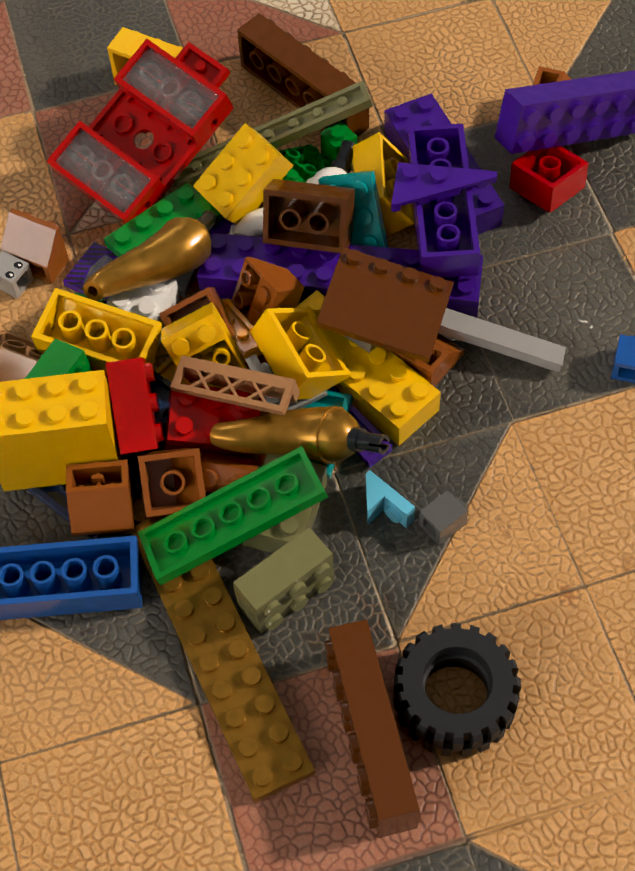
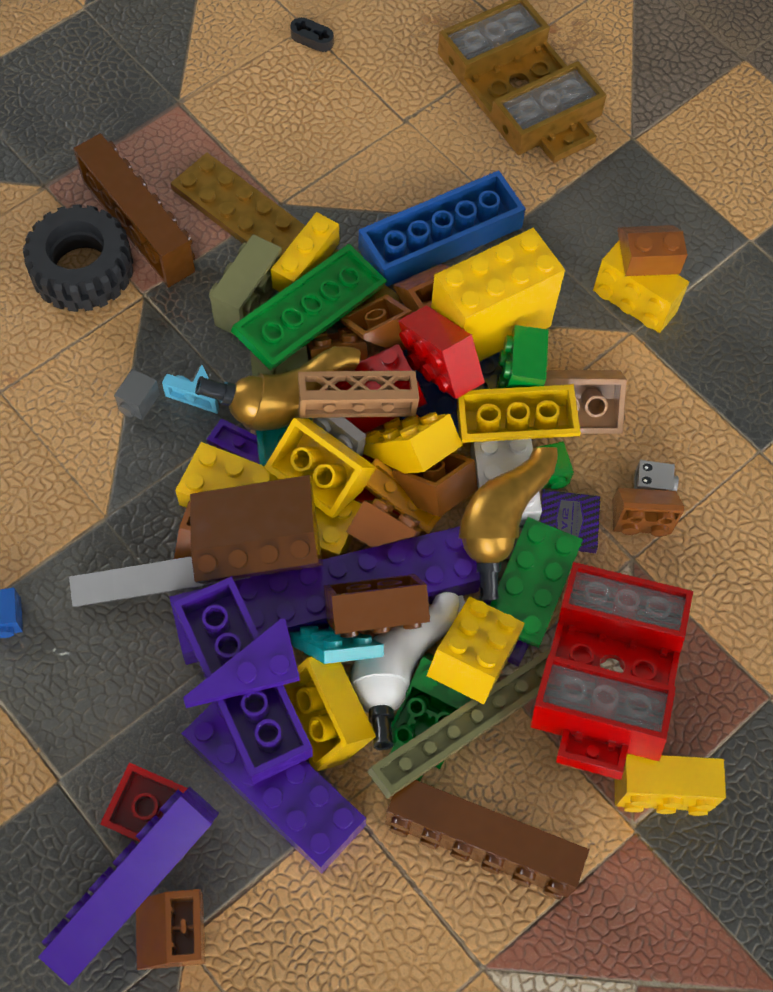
camera: 150 degrees right, 5 degrees up
none -> yellow brick [271,212,340,292]

